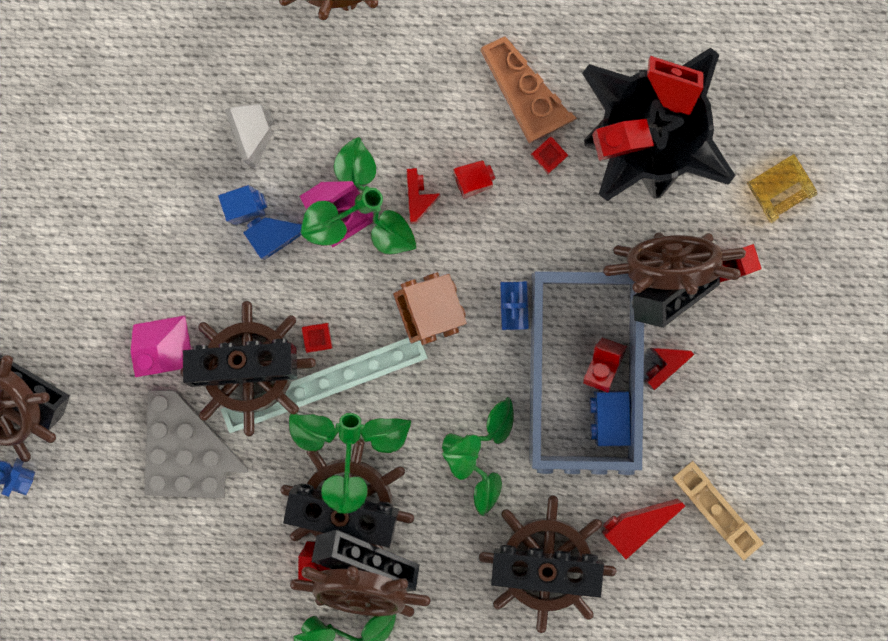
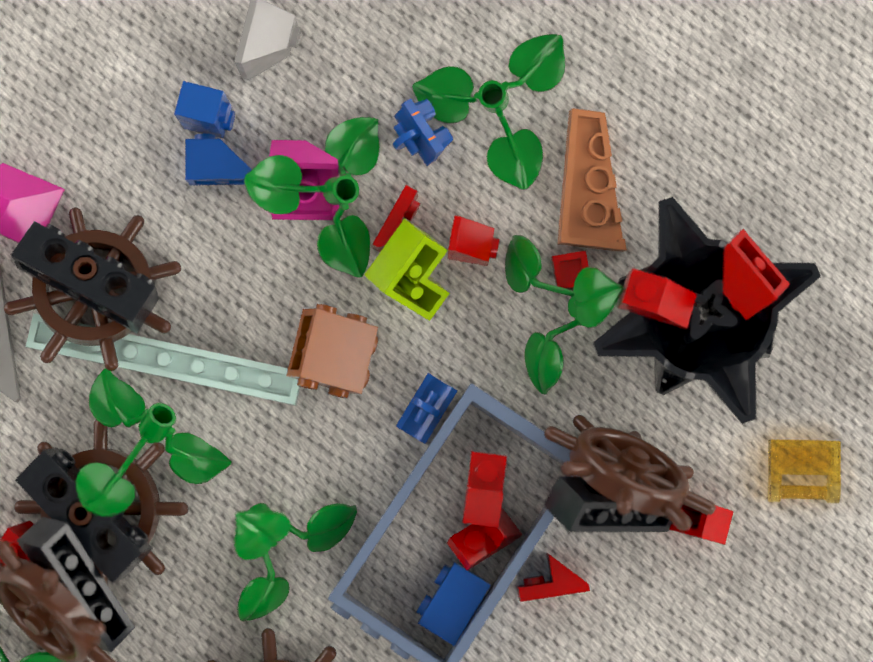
camera: 25 degrees right, 5 degrees down
red plate [302,323,333,353] -> none
none -> lime brick [364,219,450,321]
none -> blue hips [393,99,453,166]
none -> green plant [412,34,565,190]
none -> red slope [462,451,507,528]
none -> green plant [505,235,625,395]

